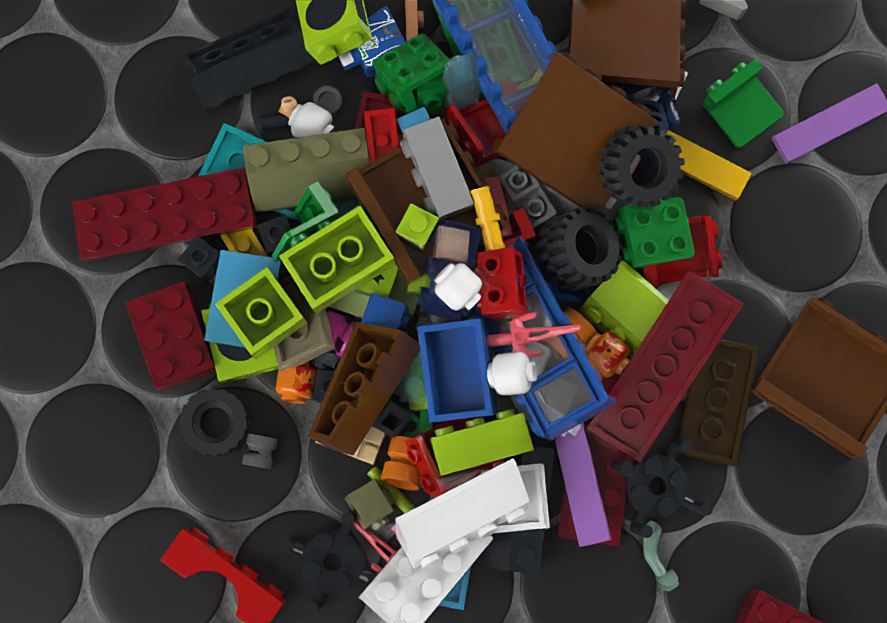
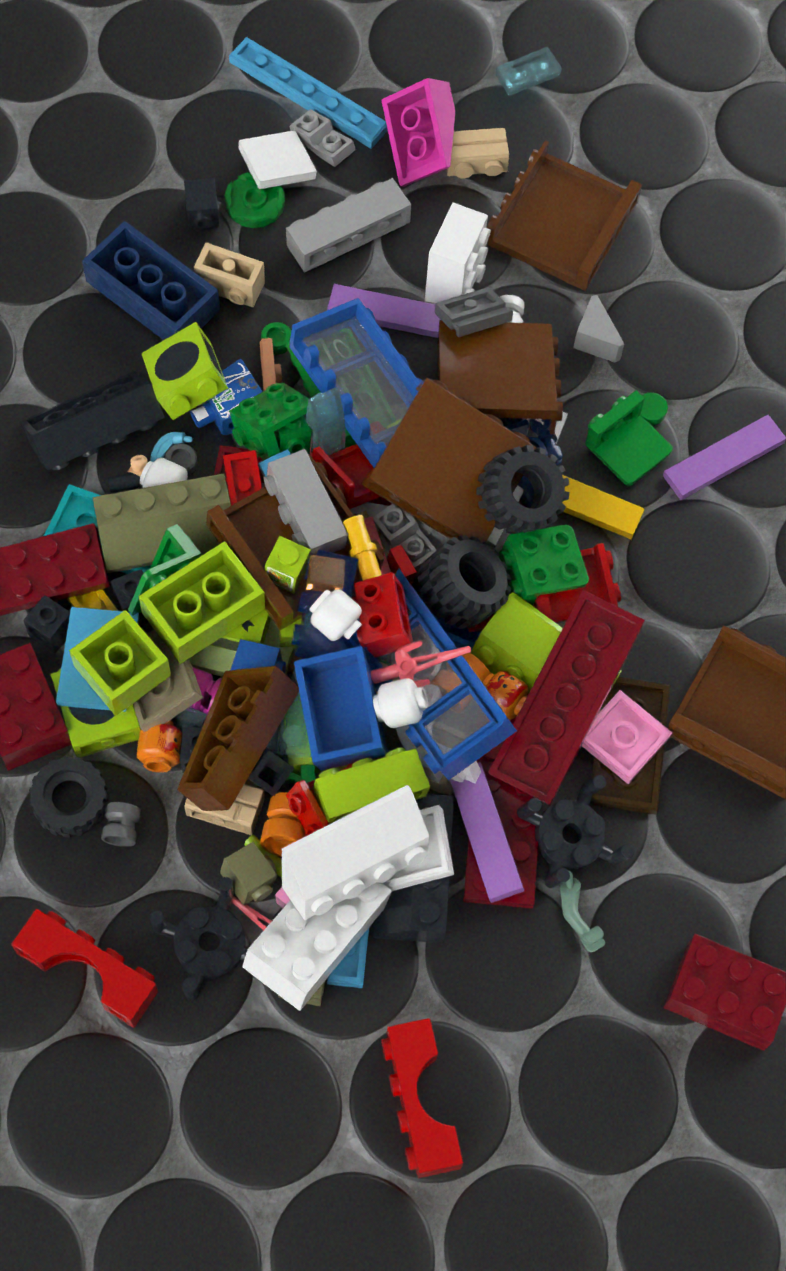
camera: 10 degrees left, 15 degrees down
none -> medium azure piece [150,432,193,462]
none -> bright pink tile [582,690,673,784]
none -> green tile [640,392,668,425]

